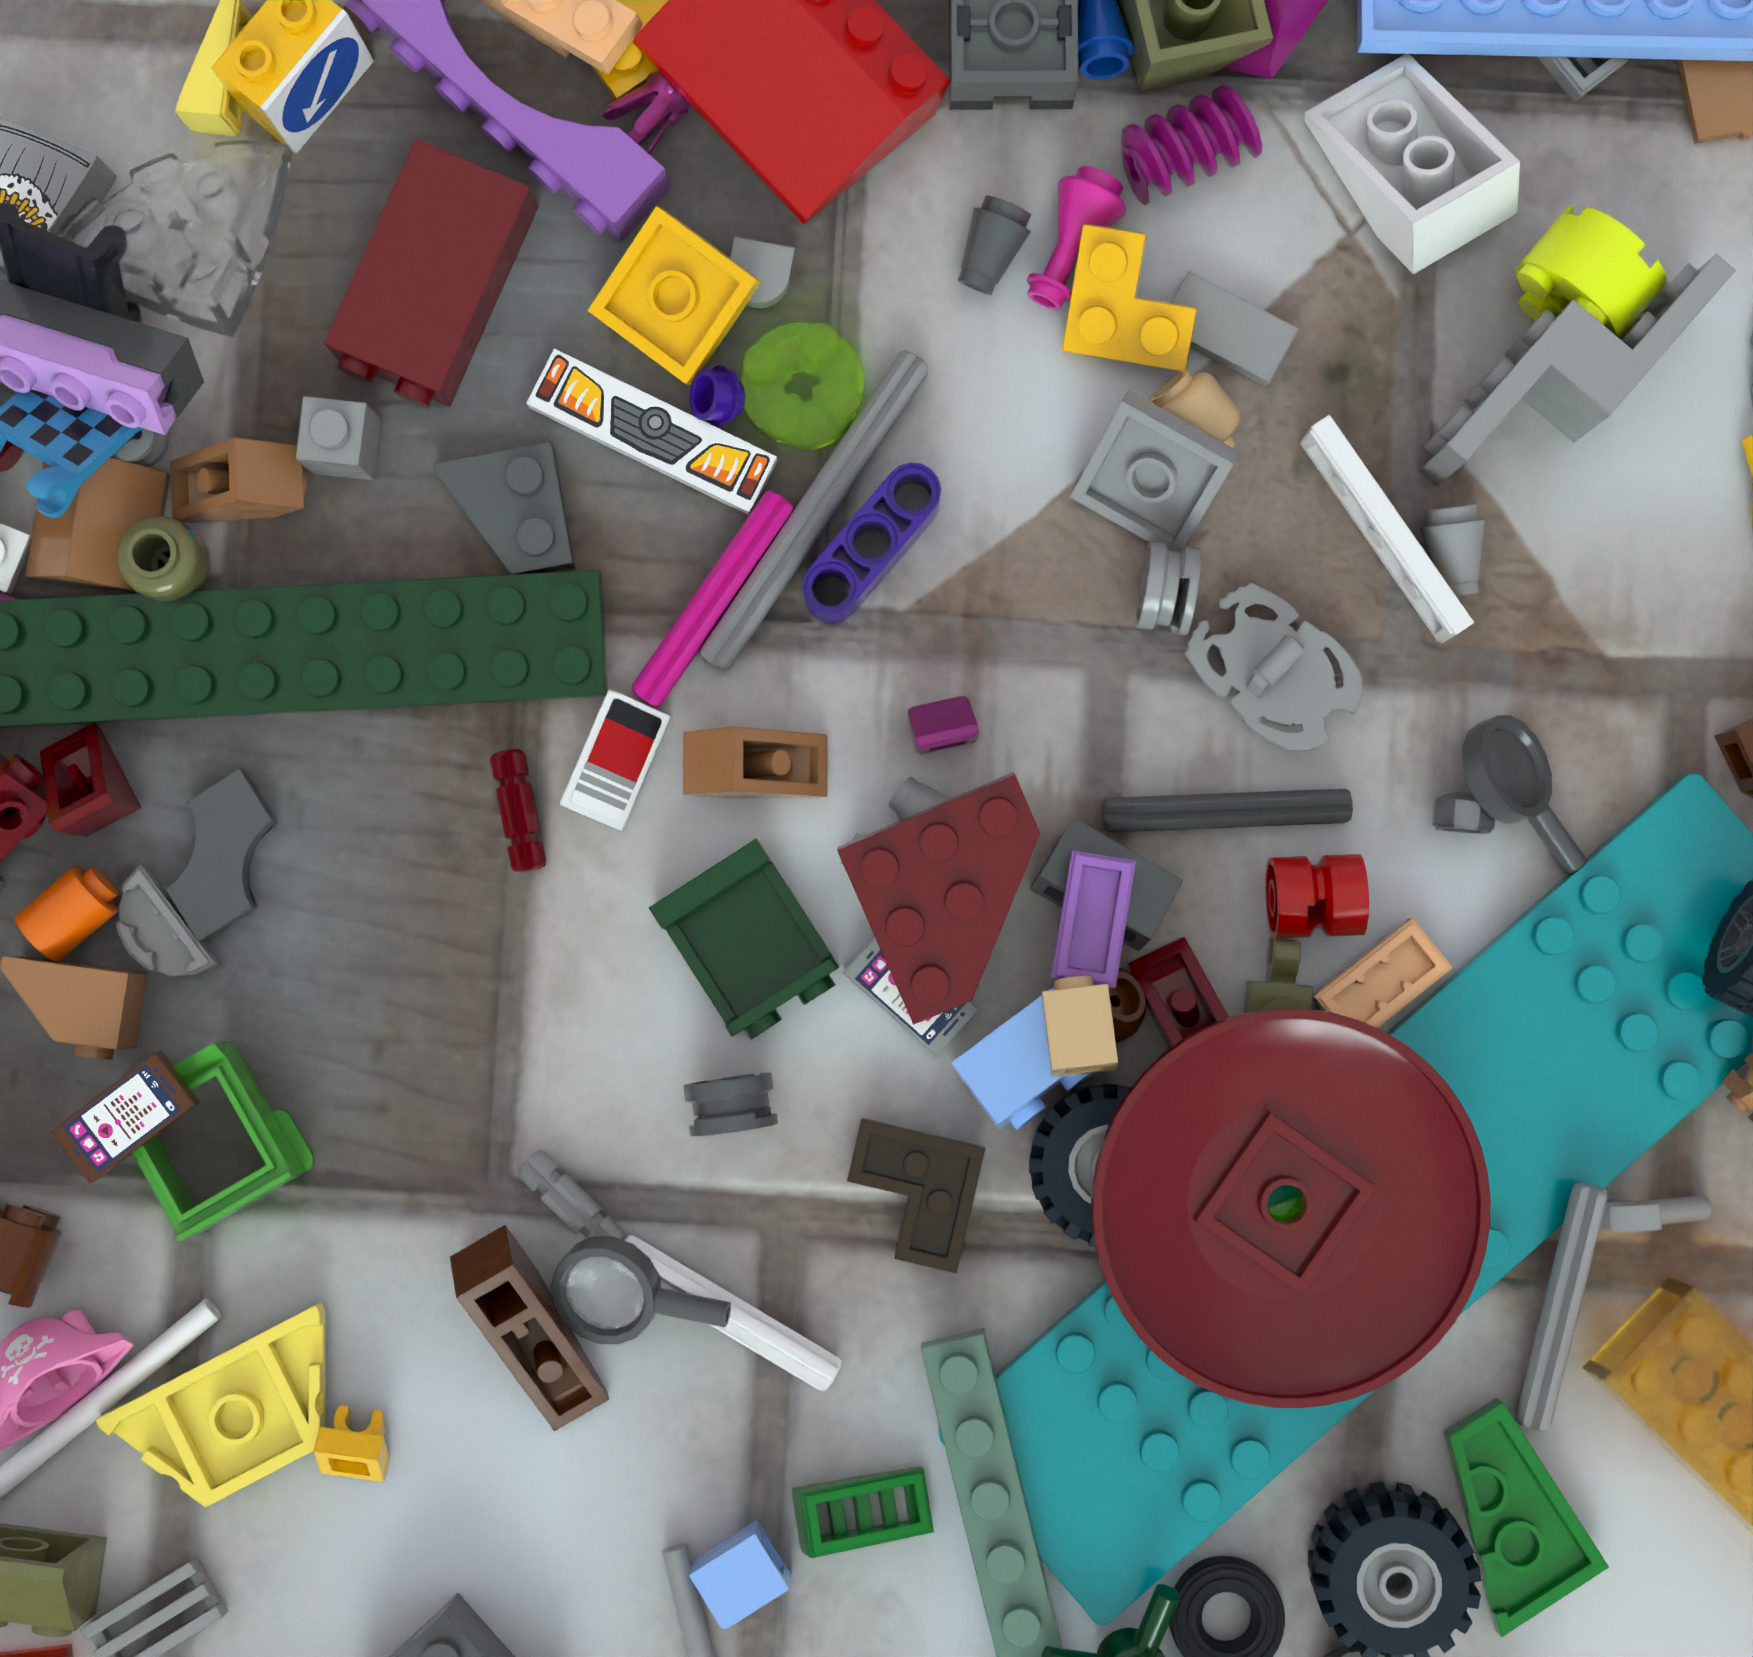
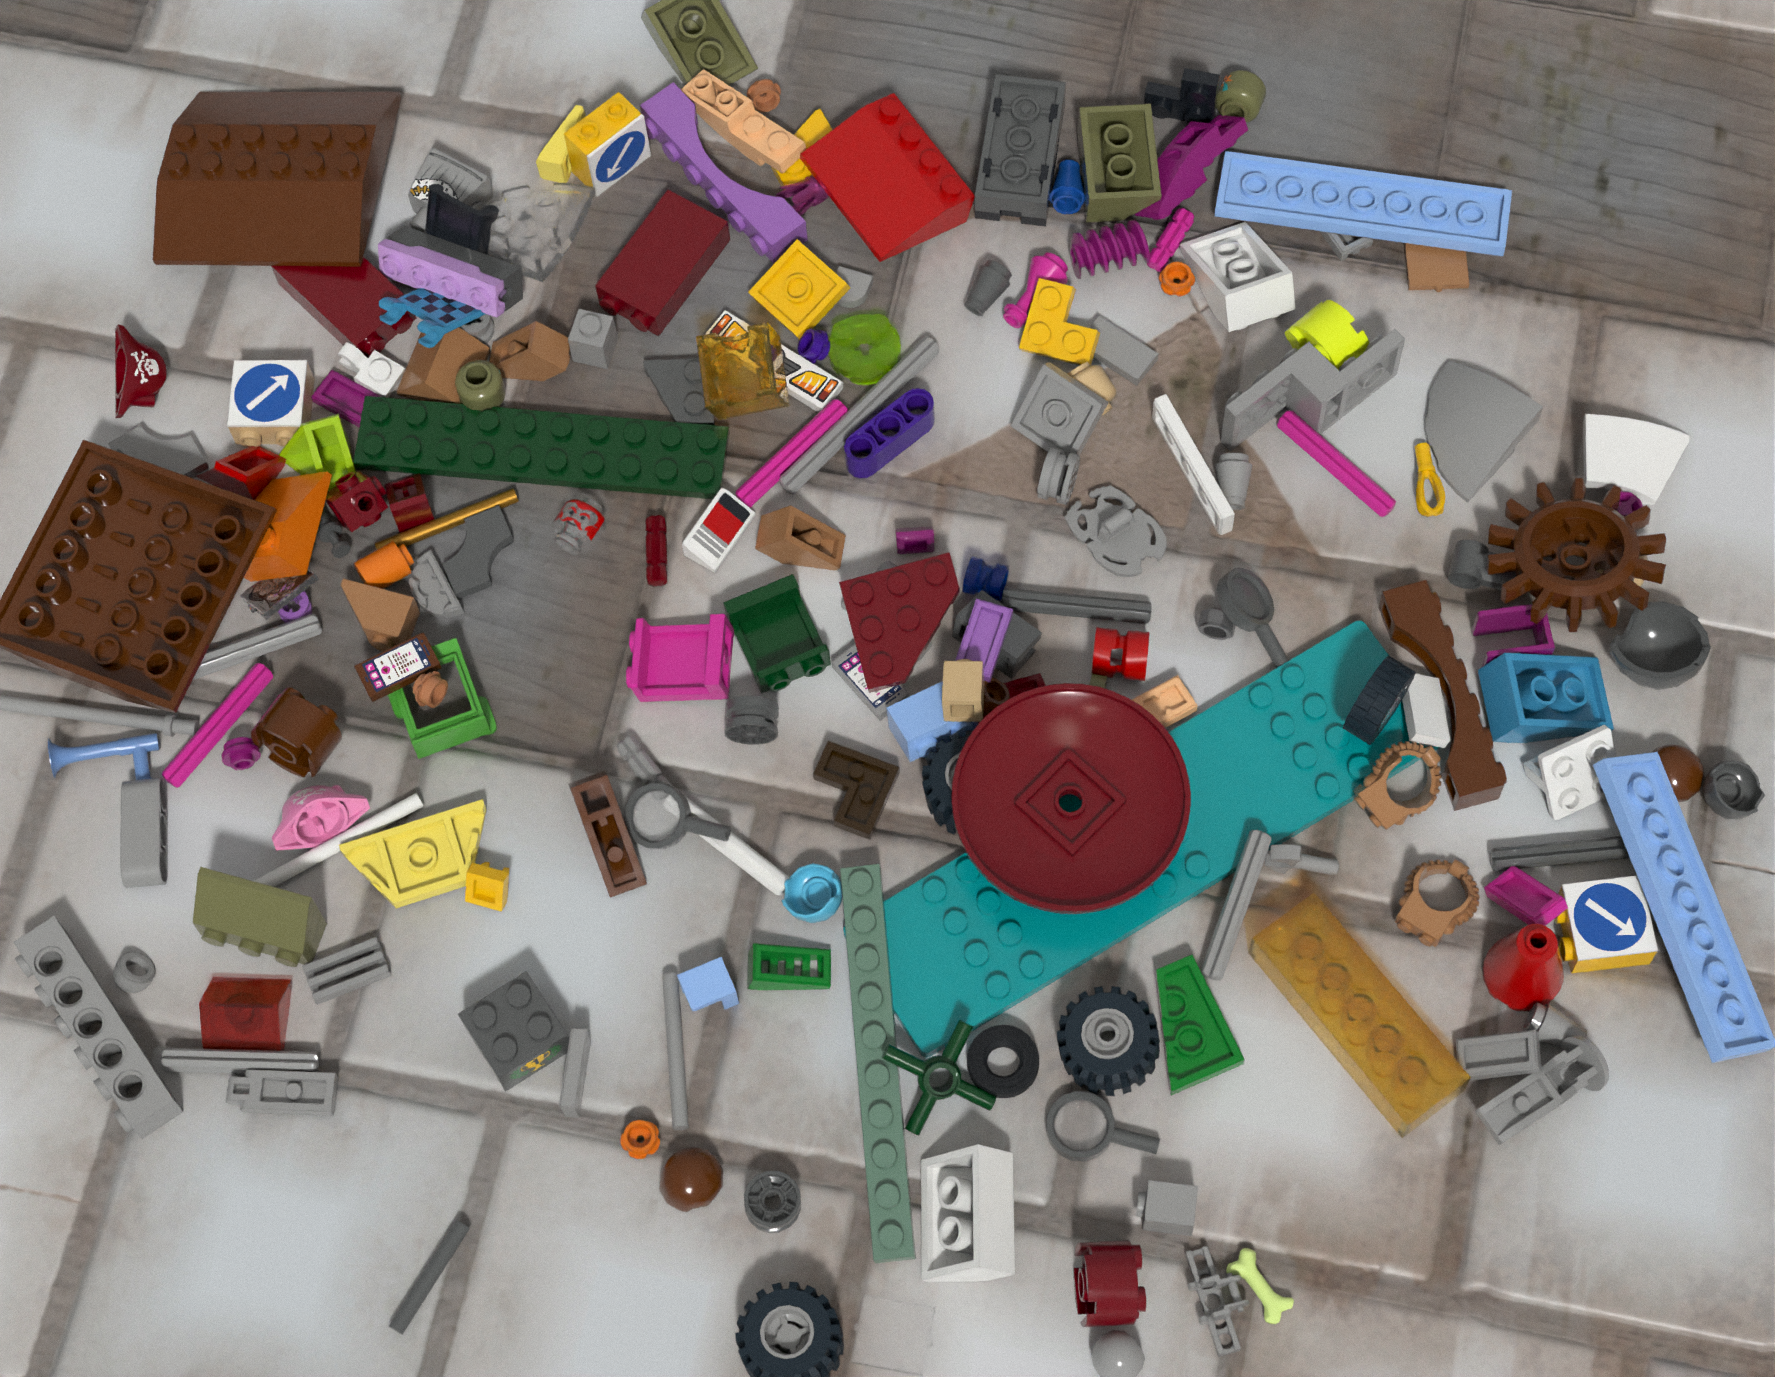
camera: 10 degrees right, 20 degrees down
none -> pearl gold bar [374,488,519,549]
none -> nougat plate [413,671,448,708]
none -> clear head [552,498,607,555]
none -> dark pink panel [626,614,734,702]
none -> clear yellow piece [696,322,790,420]
none -> medium azure hair [782,863,842,923]
none -> clear blue wheel [962,556,1009,602]
none -> dark pink axle [1147,208,1194,272]
none -> orange plate [1159,262,1195,297]
none -> dark pink axle [1277,410,1396,517]

